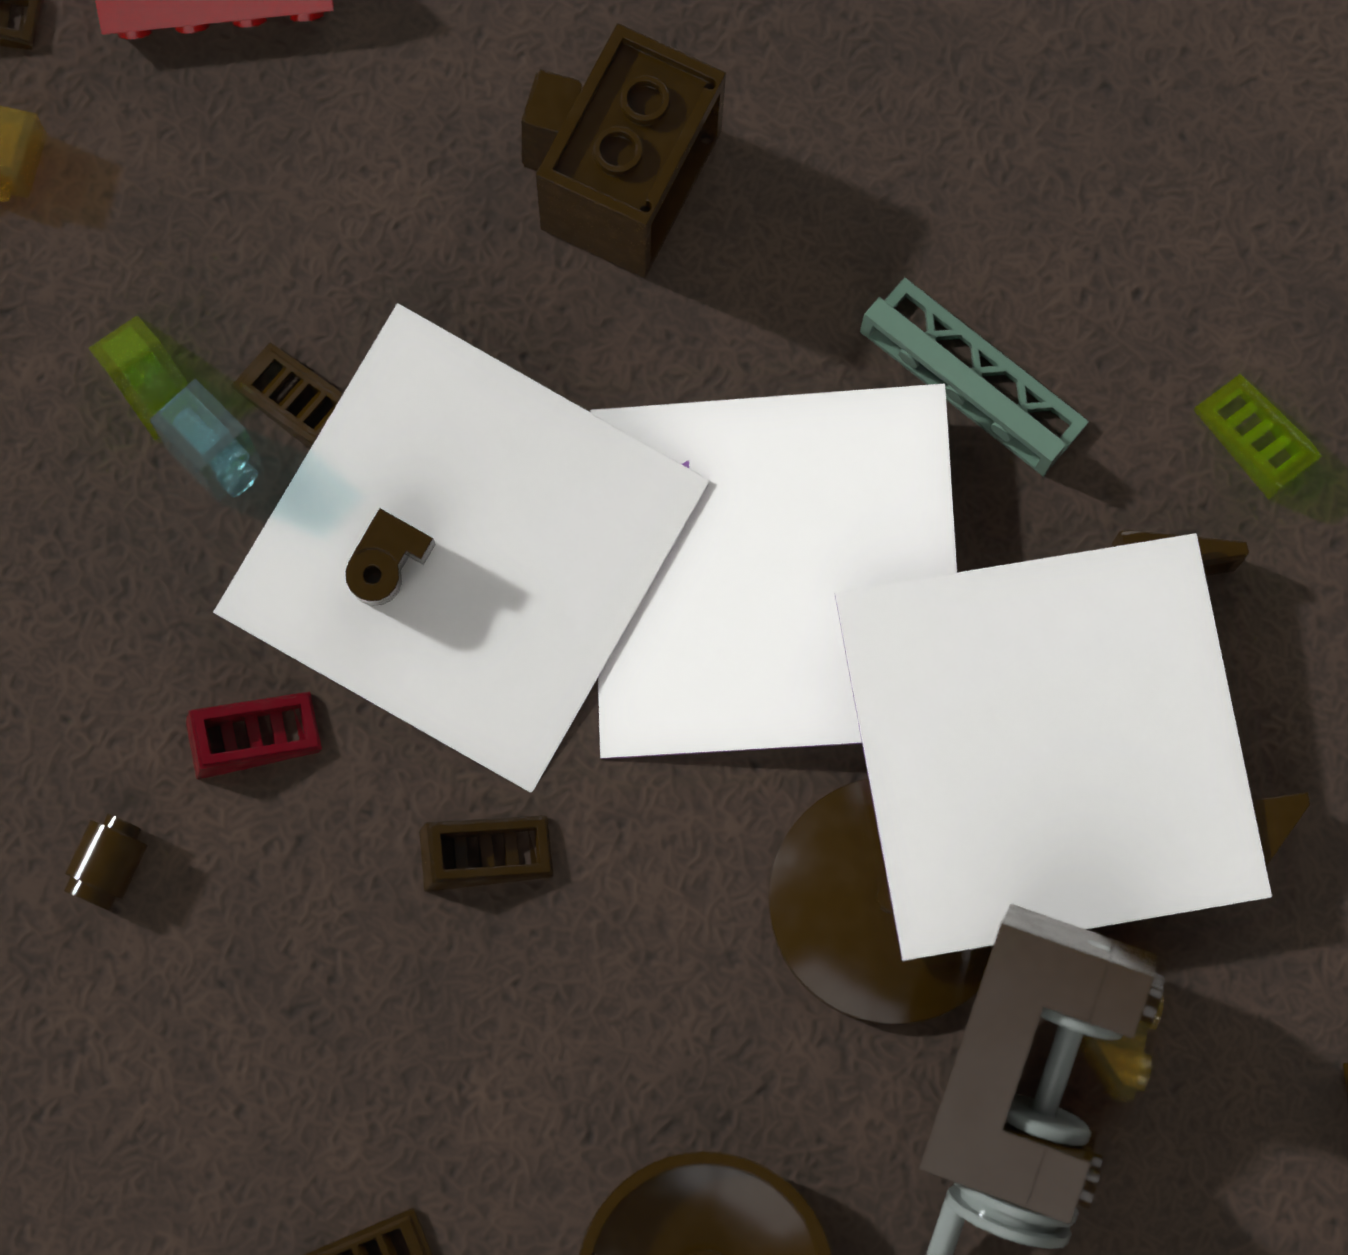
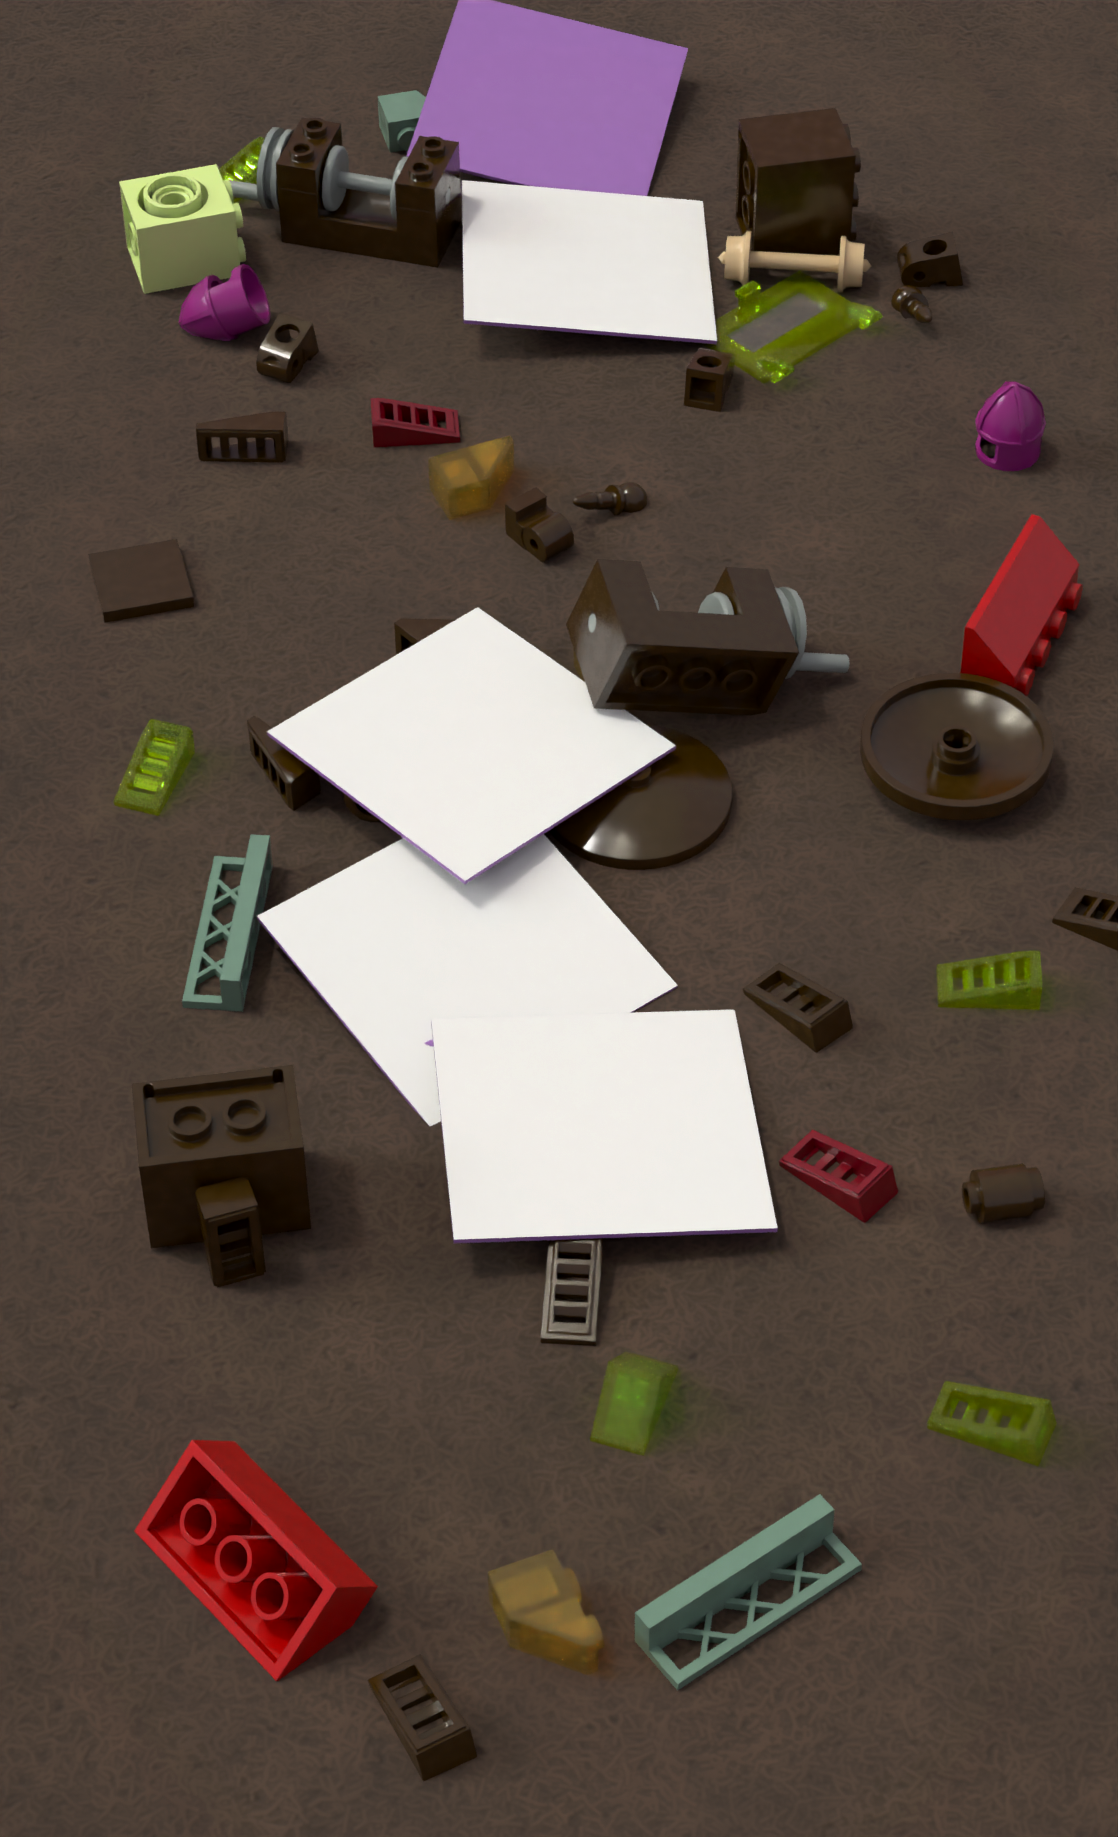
camera: 120 degrees left, 30 degrees down
clear light blue brick [150,379,262,503] -> none
dark brown leg [345,508,436,606] -> none
none -> clear neon green slope [936,950,1043,1010]

